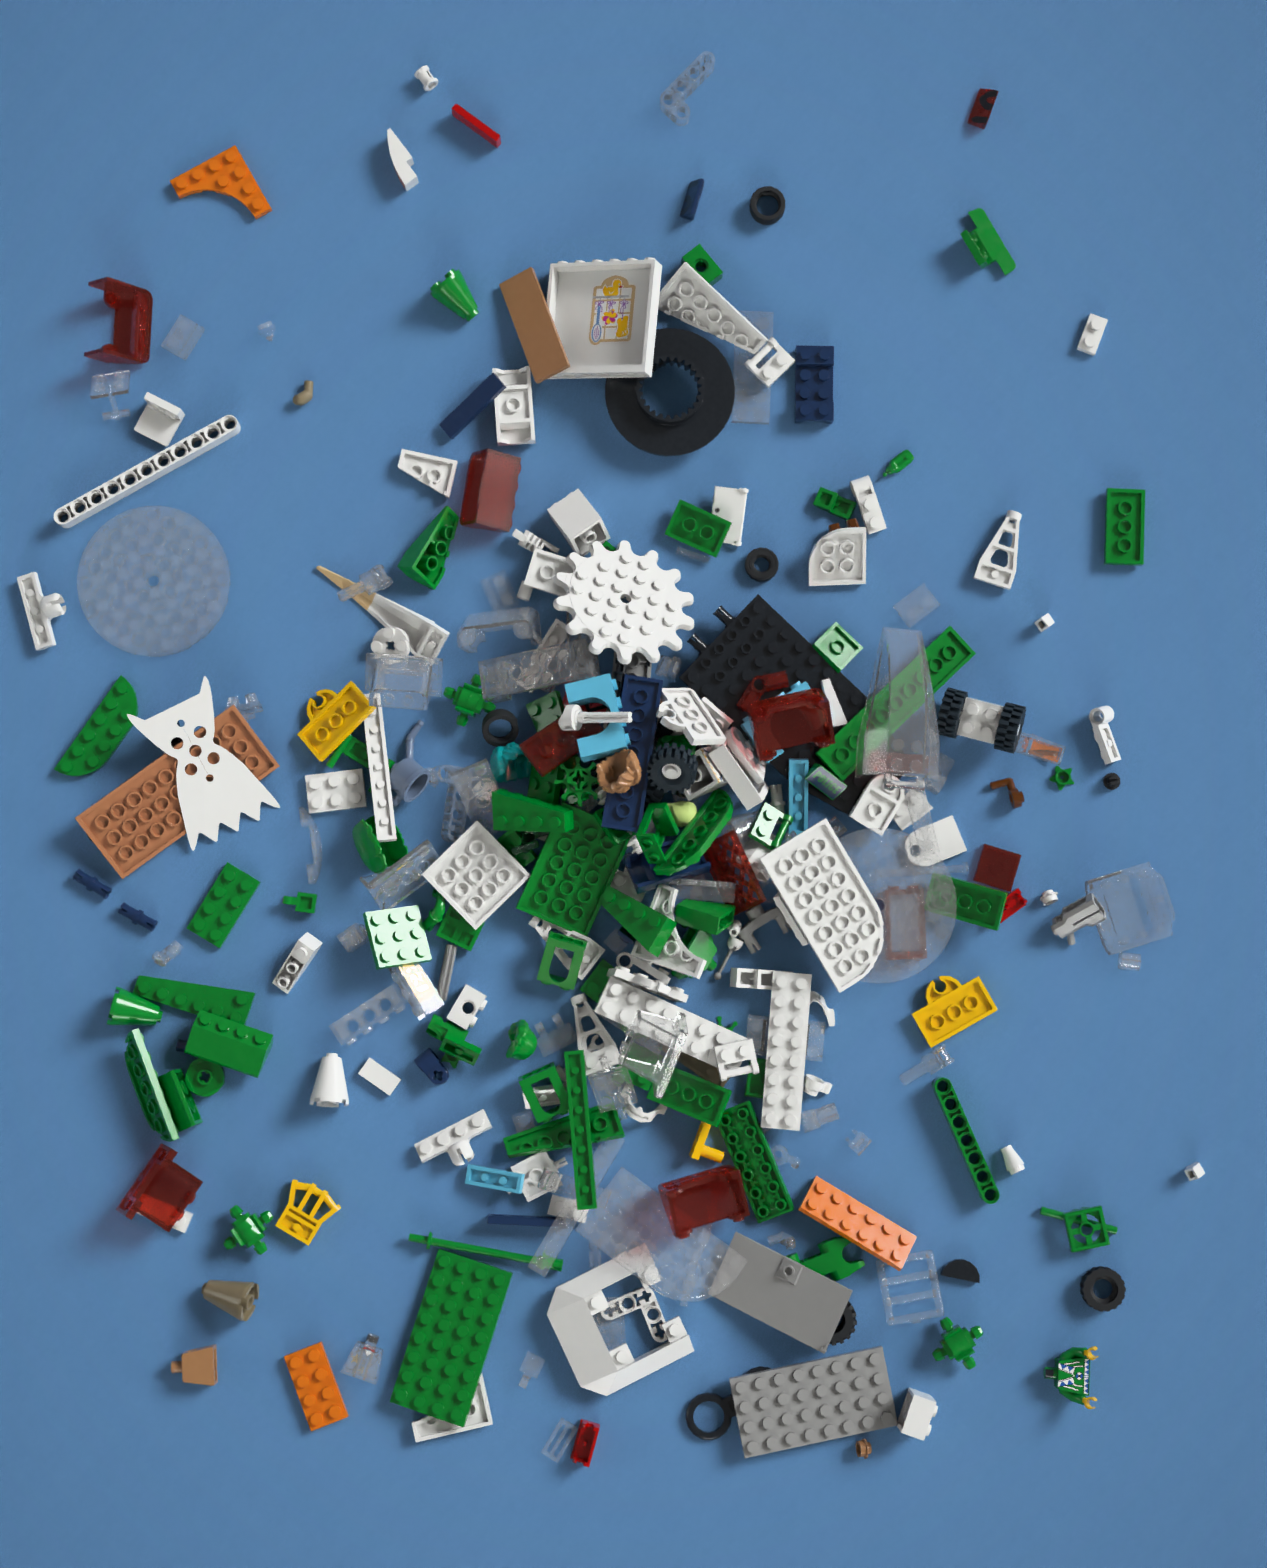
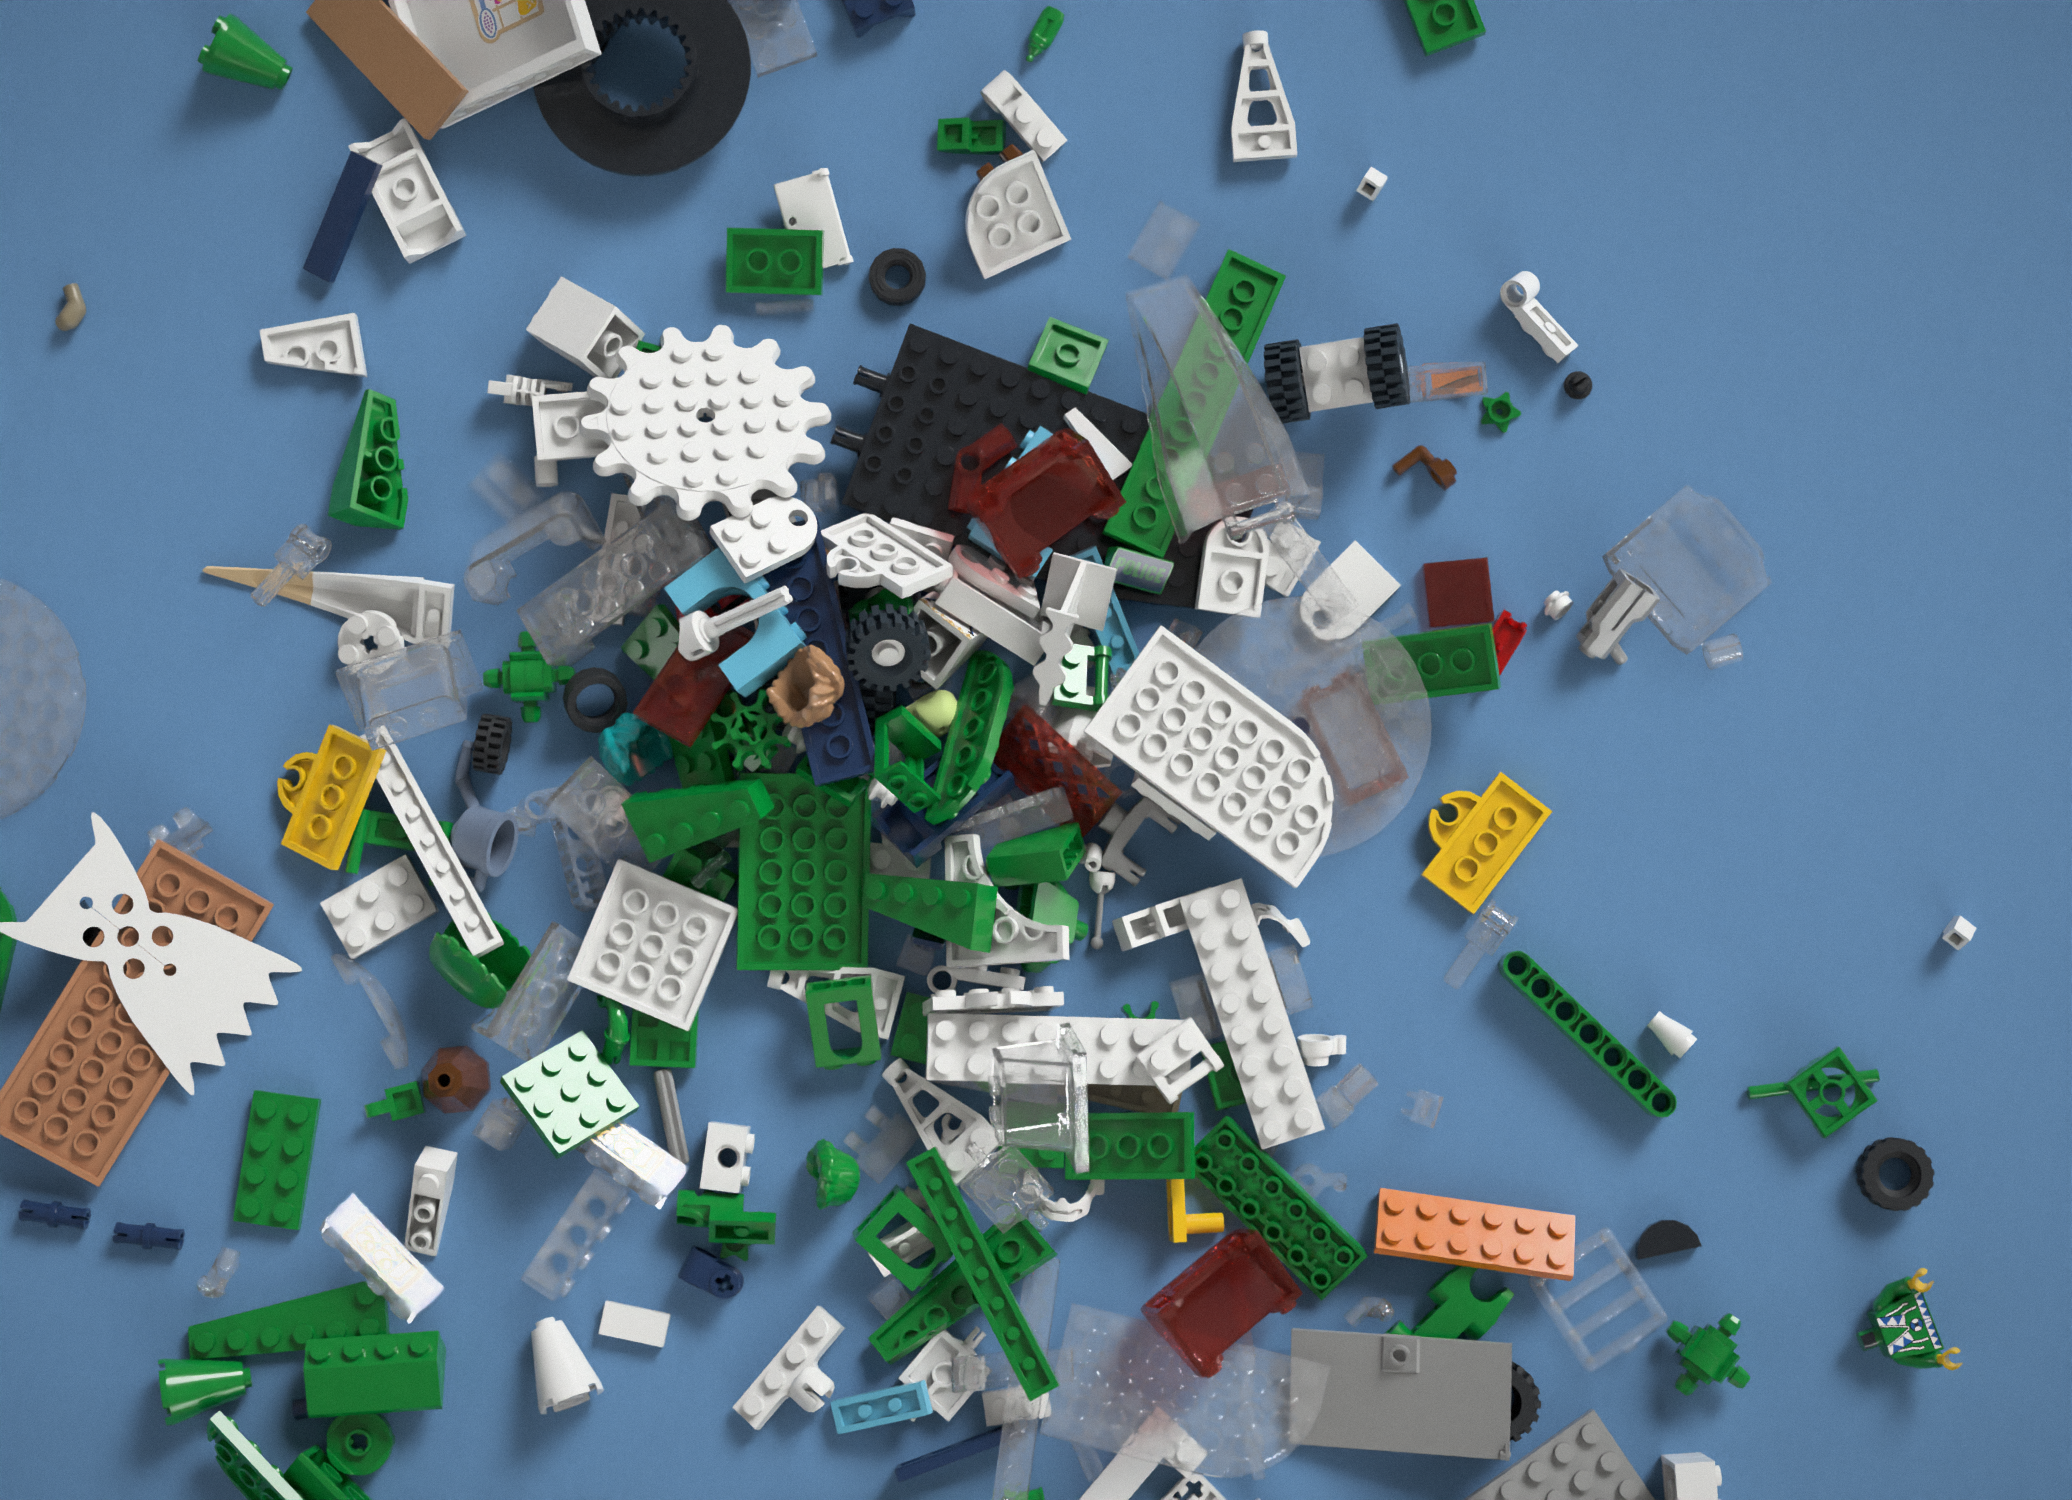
camera: 20 degrees left, 0 degrees up
clear red windscreen [460,448,521,533] -> none
none -> clear brick [319,1194,445,1324]
none -> reddish brown cone [421,1045,491,1114]
none -> black tyre [472,714,512,775]
none -> white plate [709,496,817,584]
none -> white piece [1033,552,1117,706]

